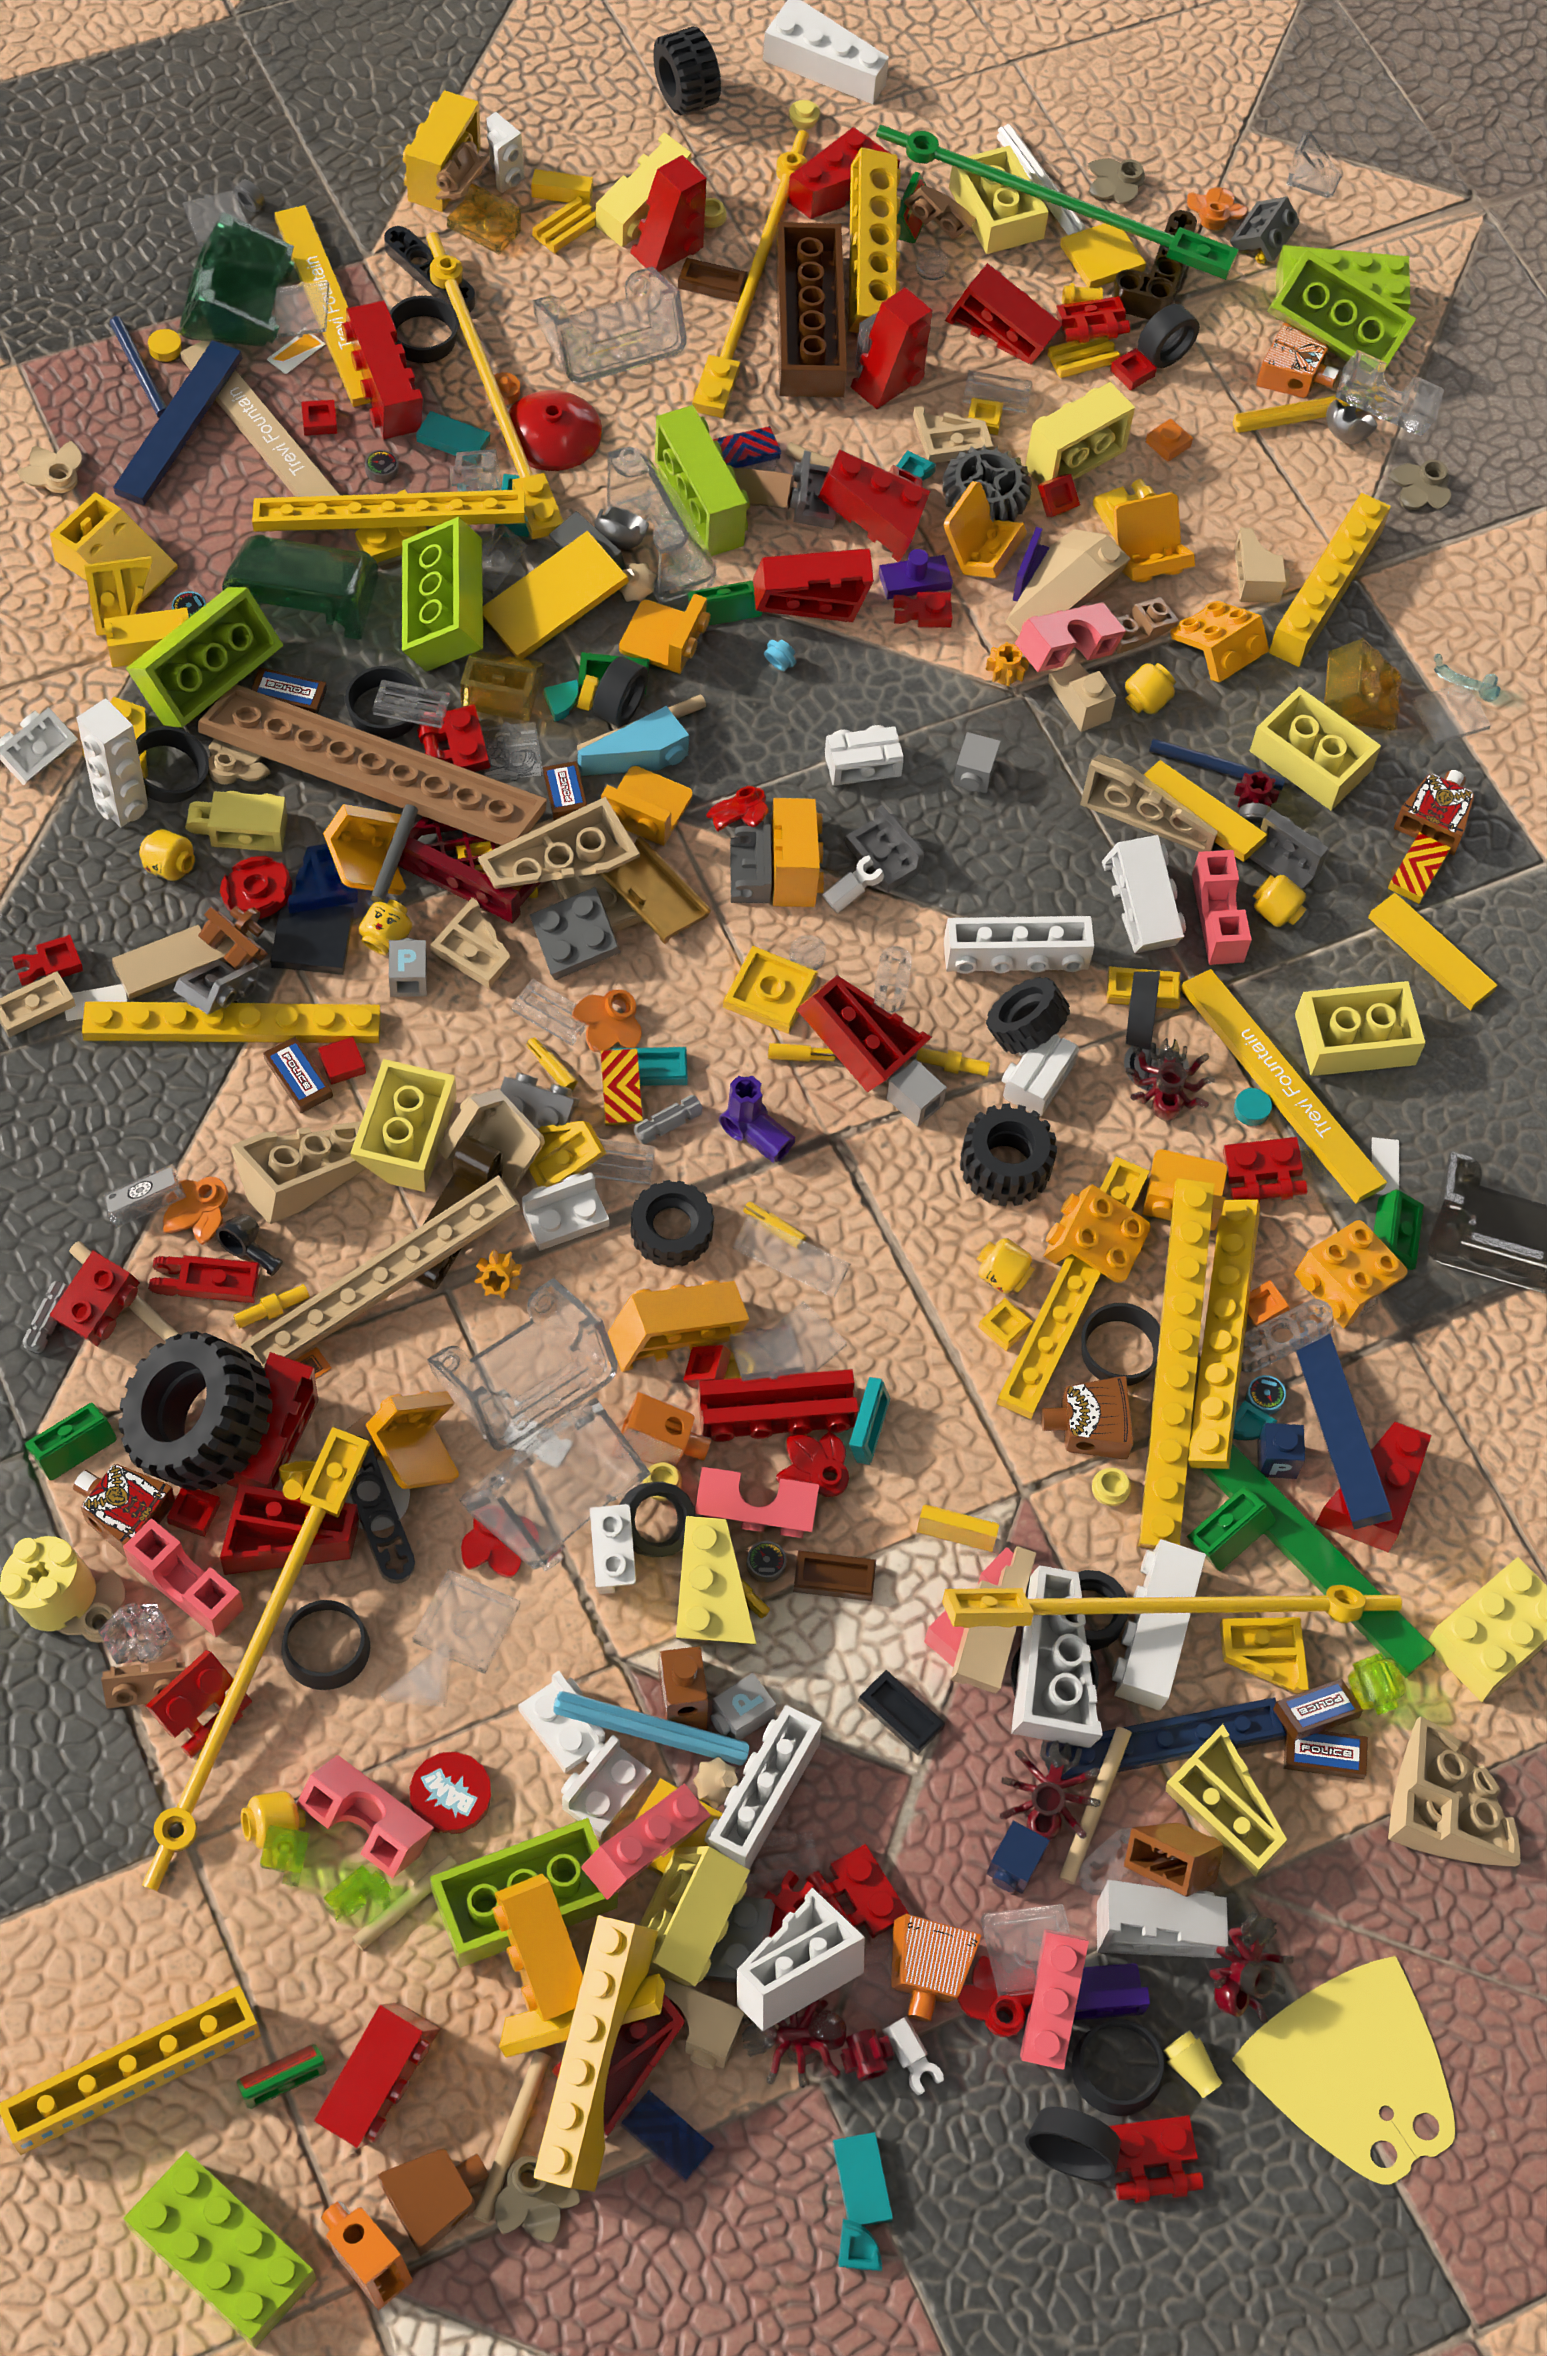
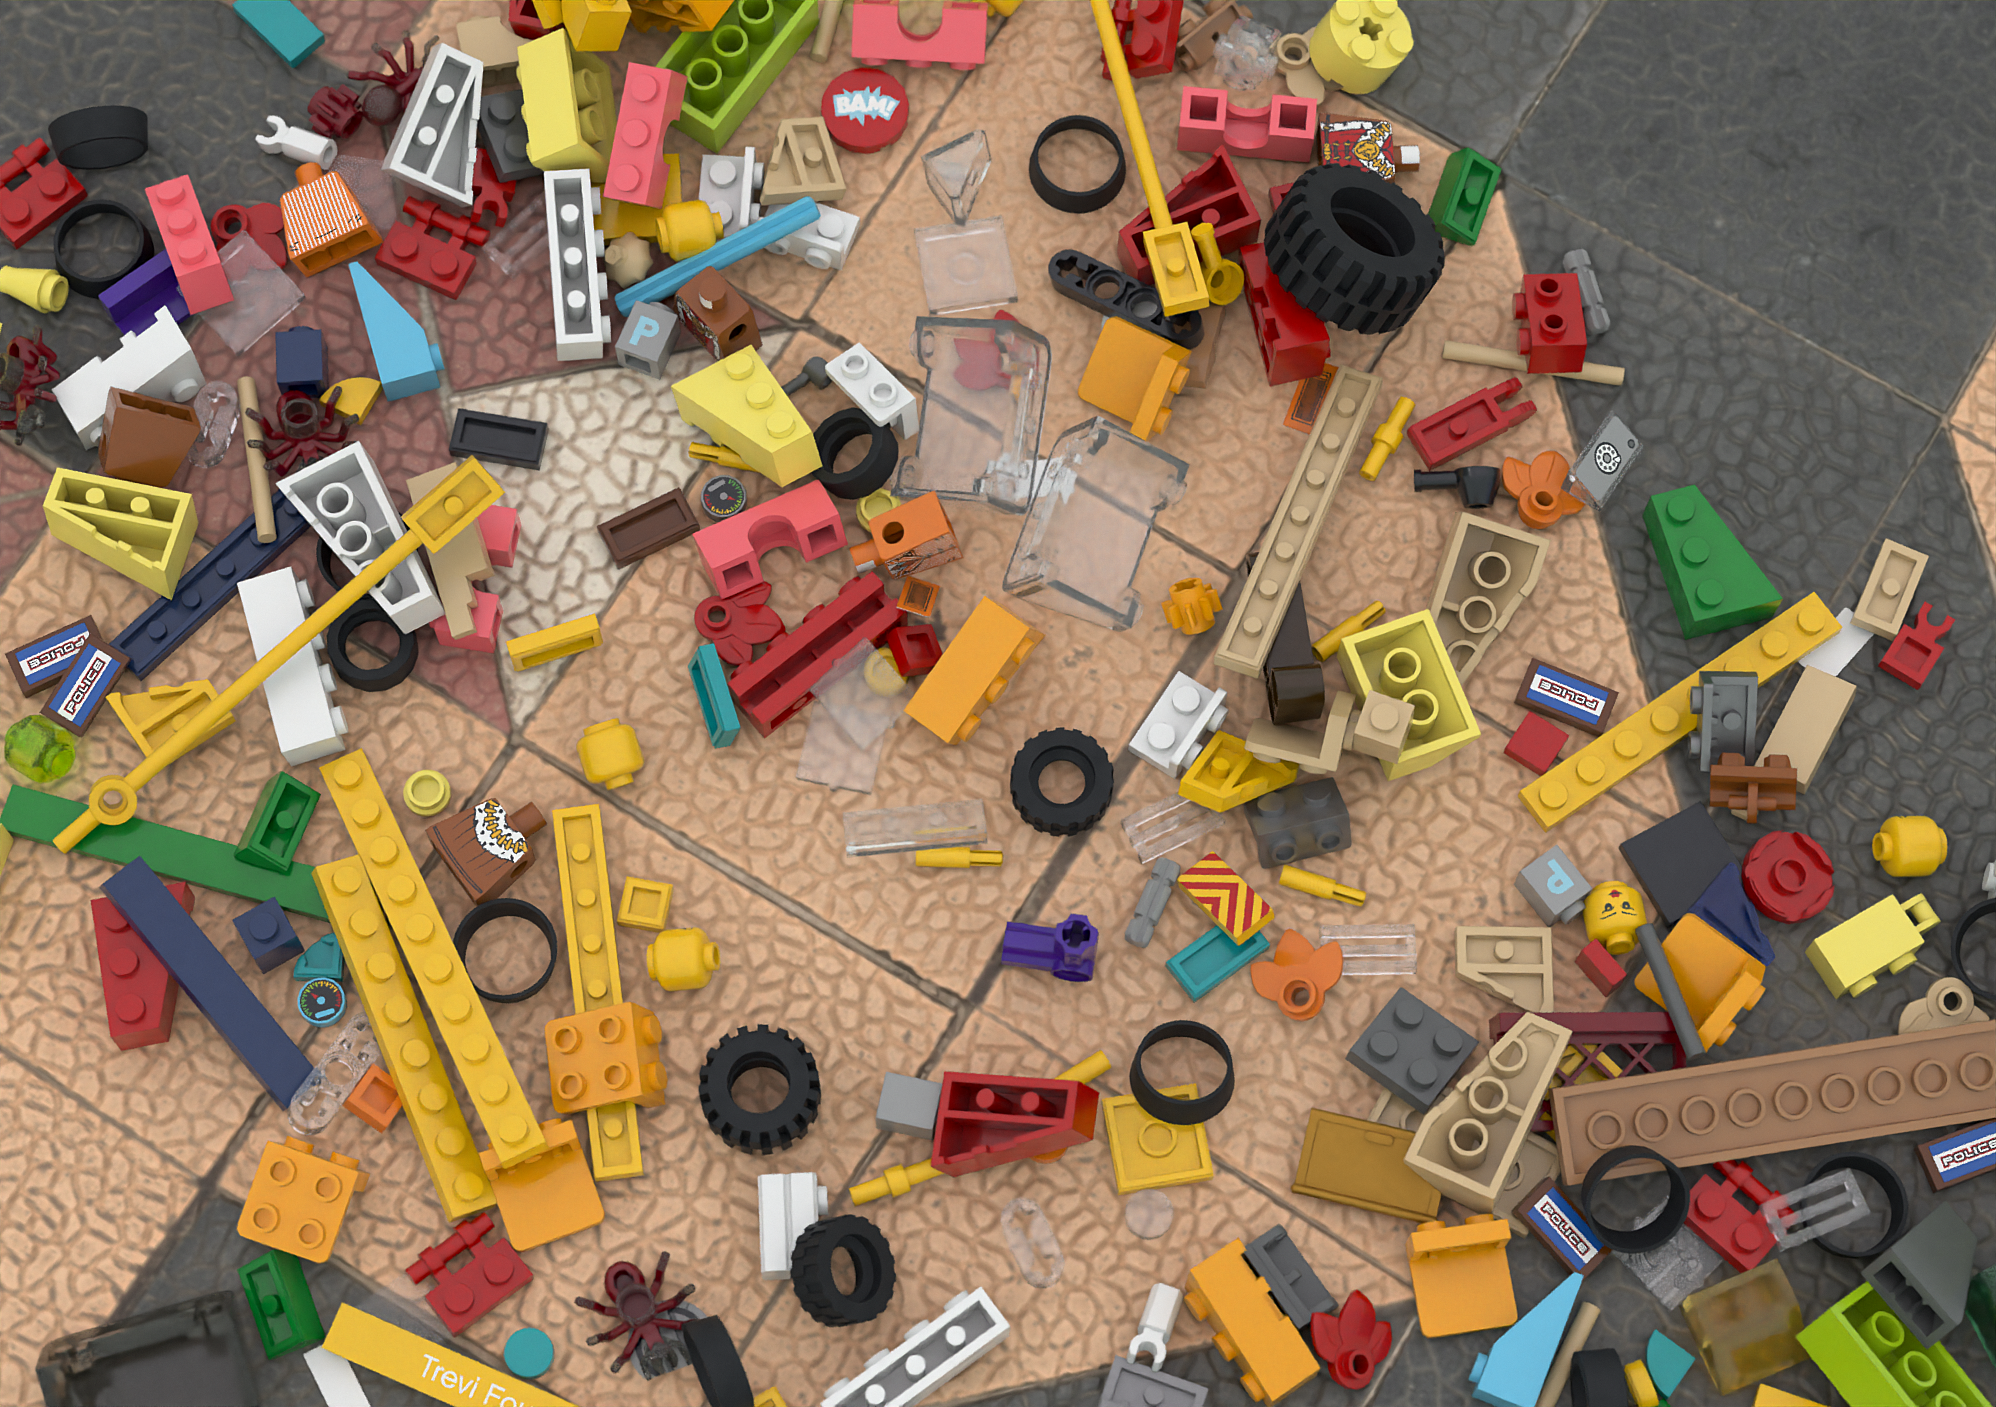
camera: 150 degrees right, 10 degrees up
none -> yellow tile [319,377,383,425]
none -> medium azure slope [349,262,445,402]
none -> yellow head [576,718,644,791]
none -> yellow head [655,200,724,262]
none -> tan wing [760,117,846,205]
none -> dark grey hand [781,357,833,396]
none -> sticker [896,576,940,618]
none -> black tyre [1129,1020,1235,1125]
none -> yellow pin [1311,600,1386,662]
none -> tan brick [1352,690,1415,764]
none -> red tile [1575,939,1627,998]
none -> black tyre [1581,1145,1690,1254]
none -> green wedge [1642,485,1783,640]
none -> dark grey slope [1861,1201,1978,1349]

